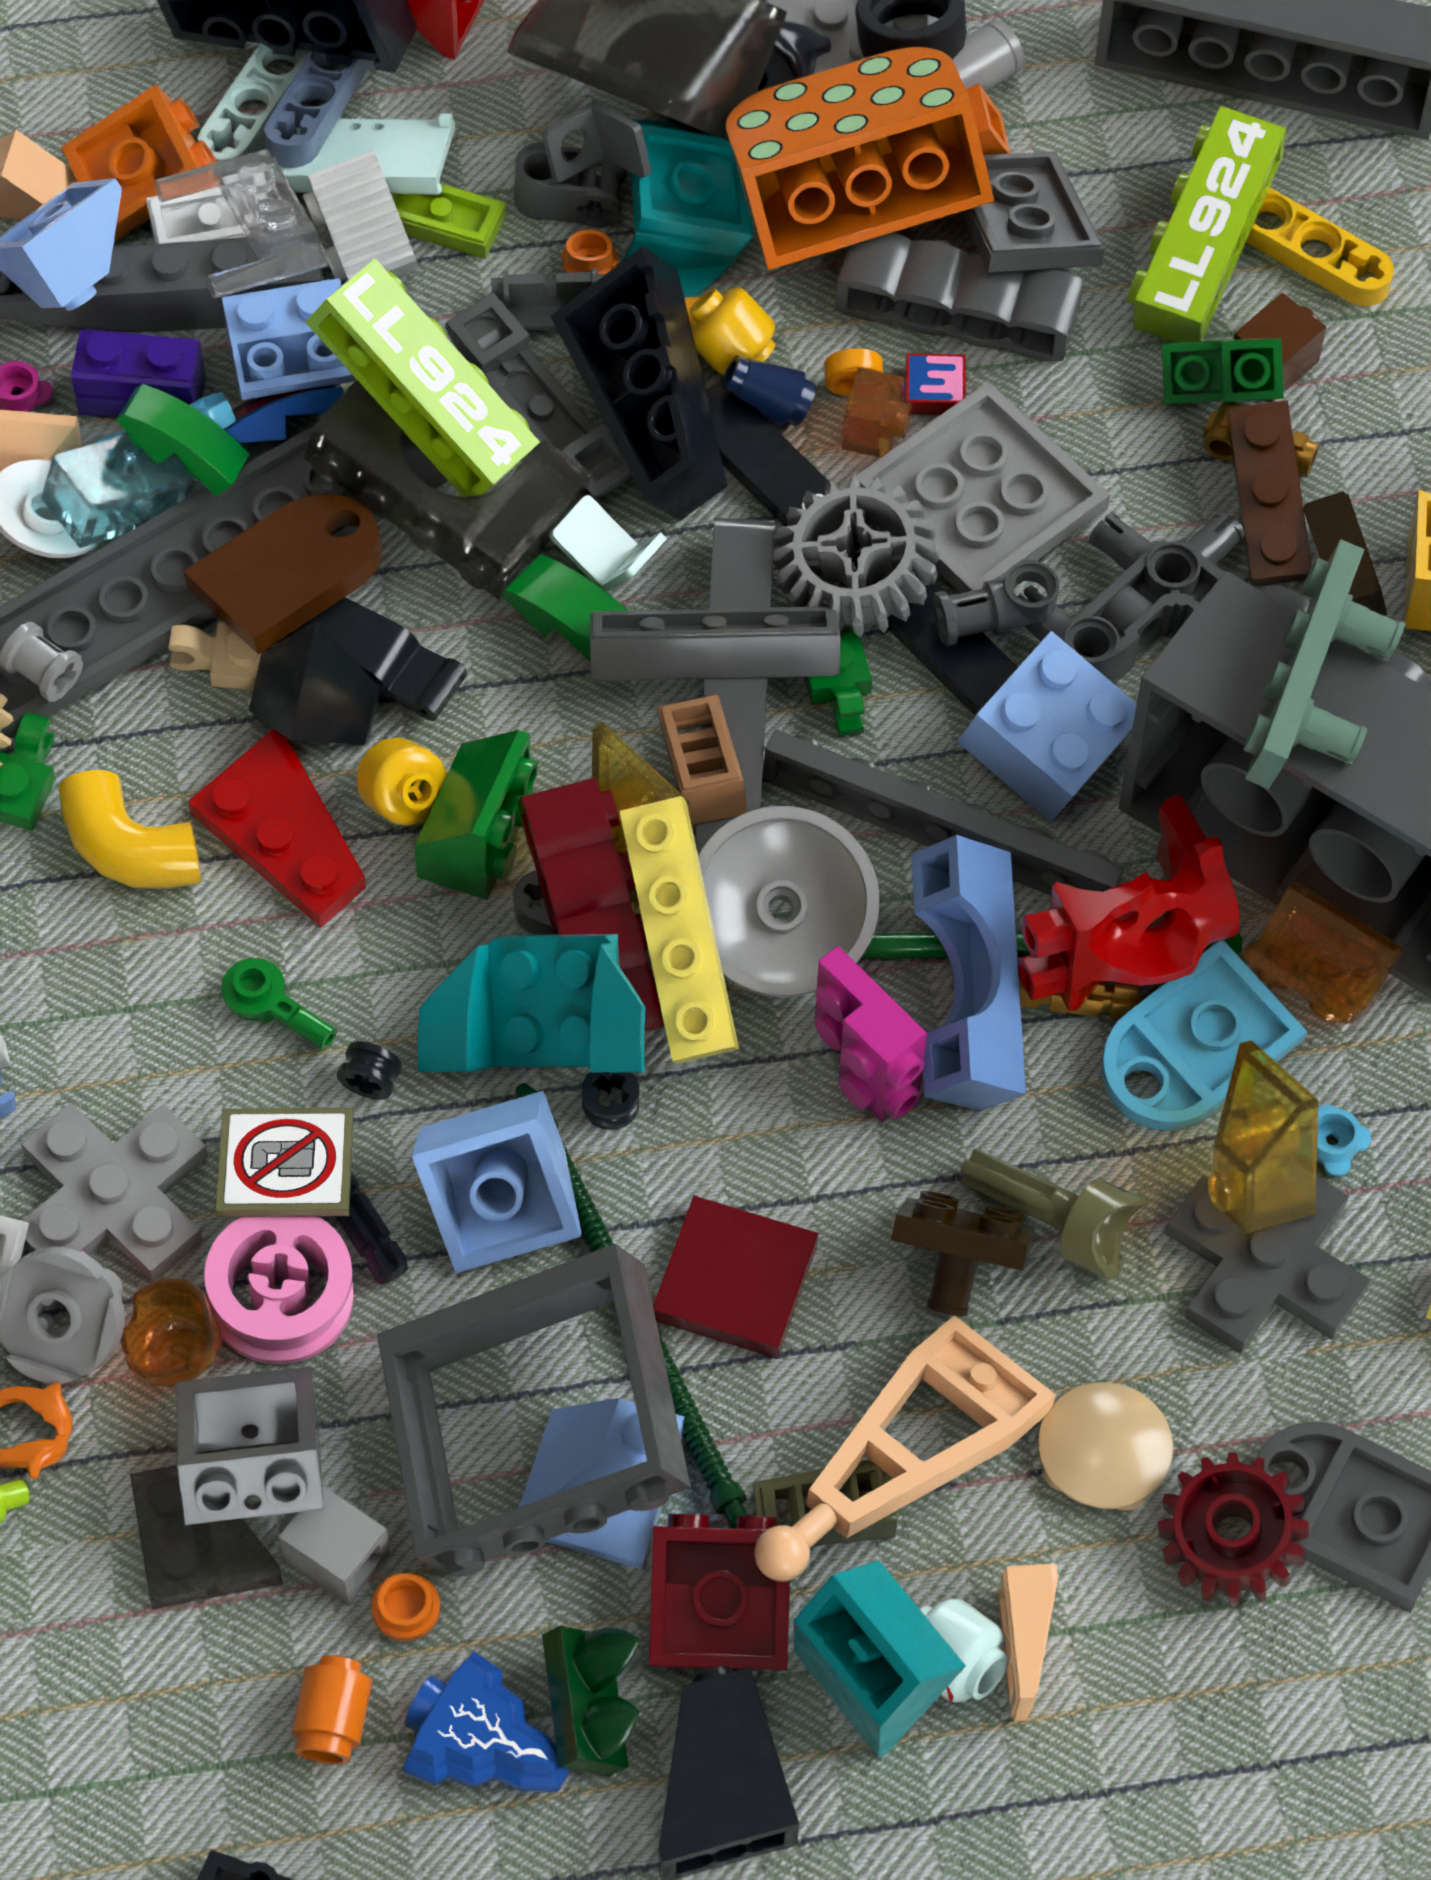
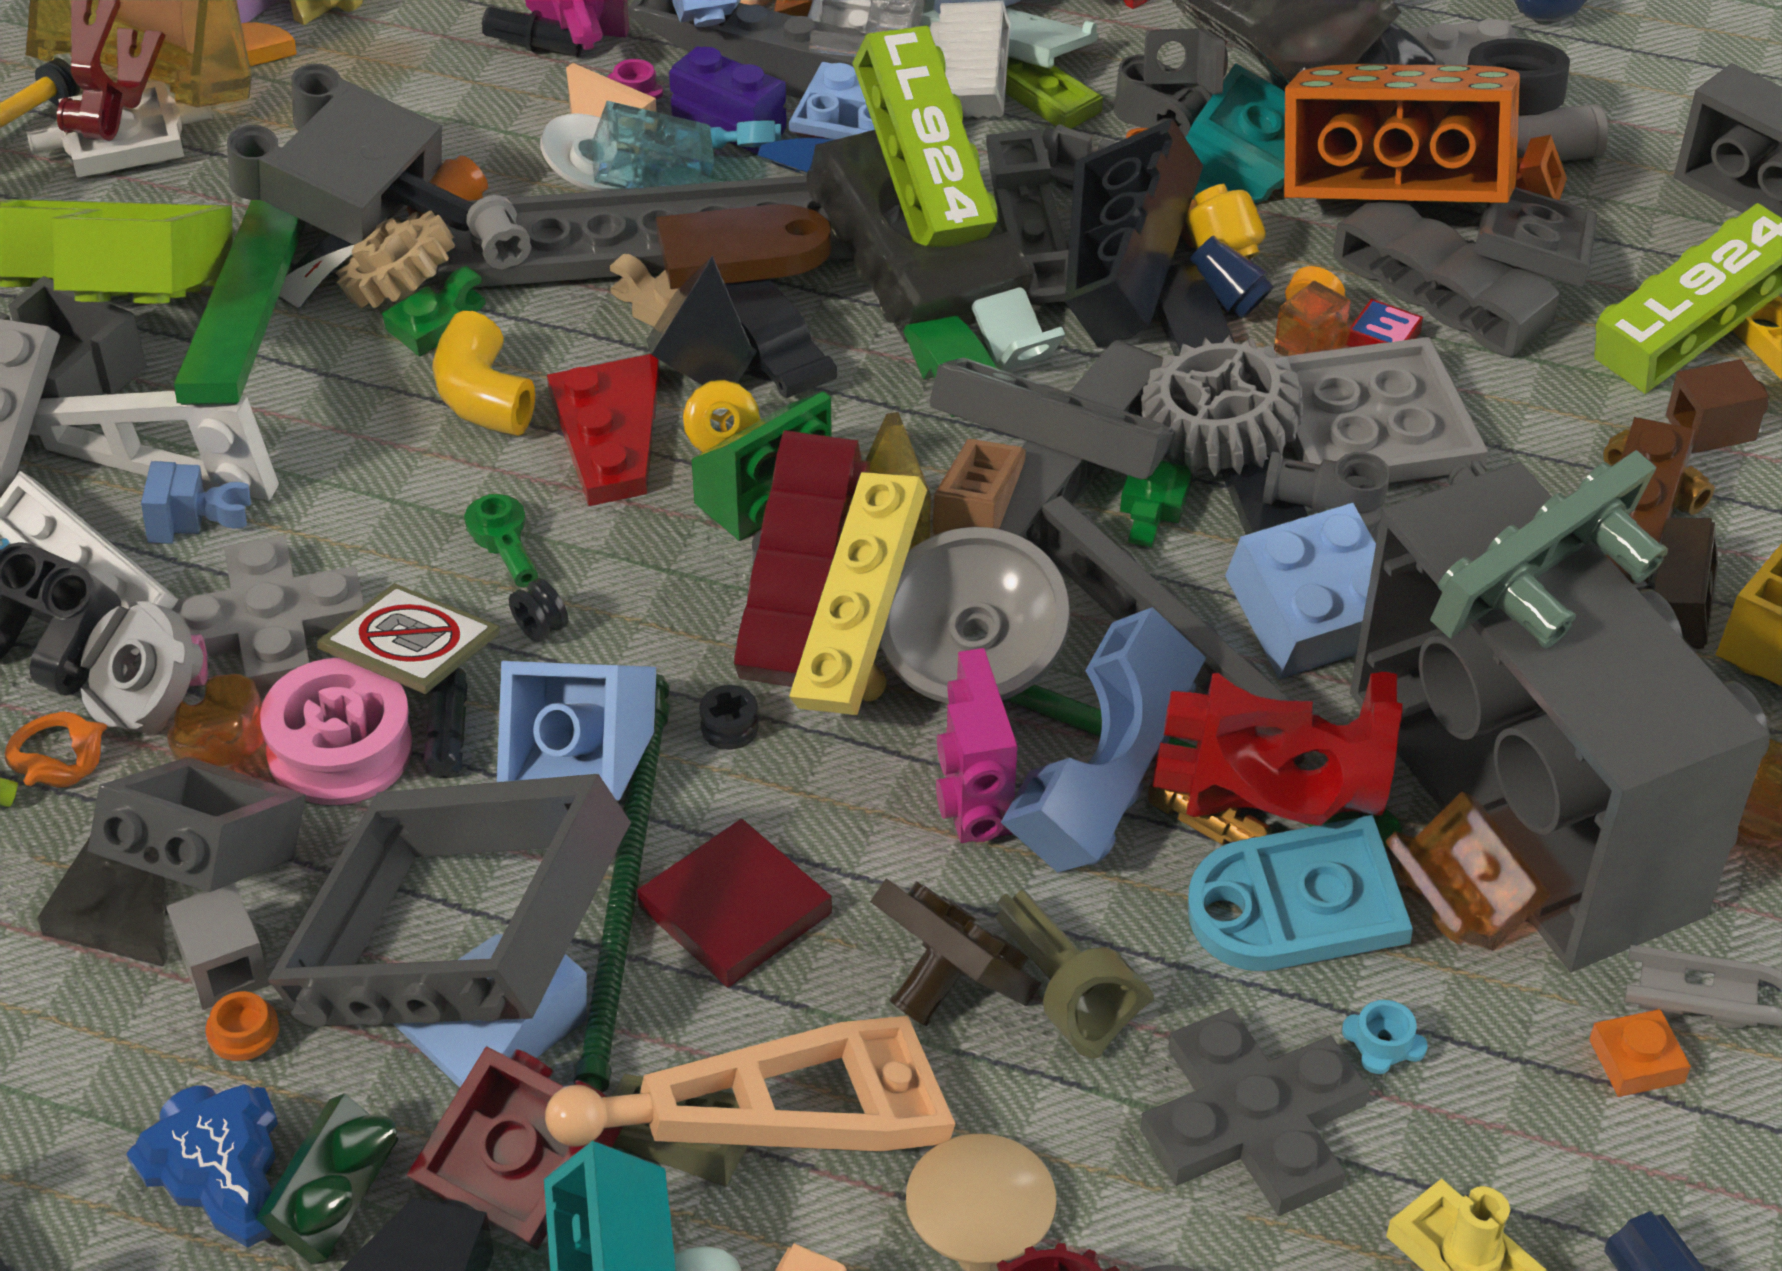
camera: 30 degrees right, 15 degrees down
green slope [116,384,250,497] -> none
orange brick [291,1655,373,1765] -> none
teal piece [418,934,646,1072] -> none
green slope [1161,338,1284,404] -> none
clear yellow slope [1208,1040,1318,1234] -> none

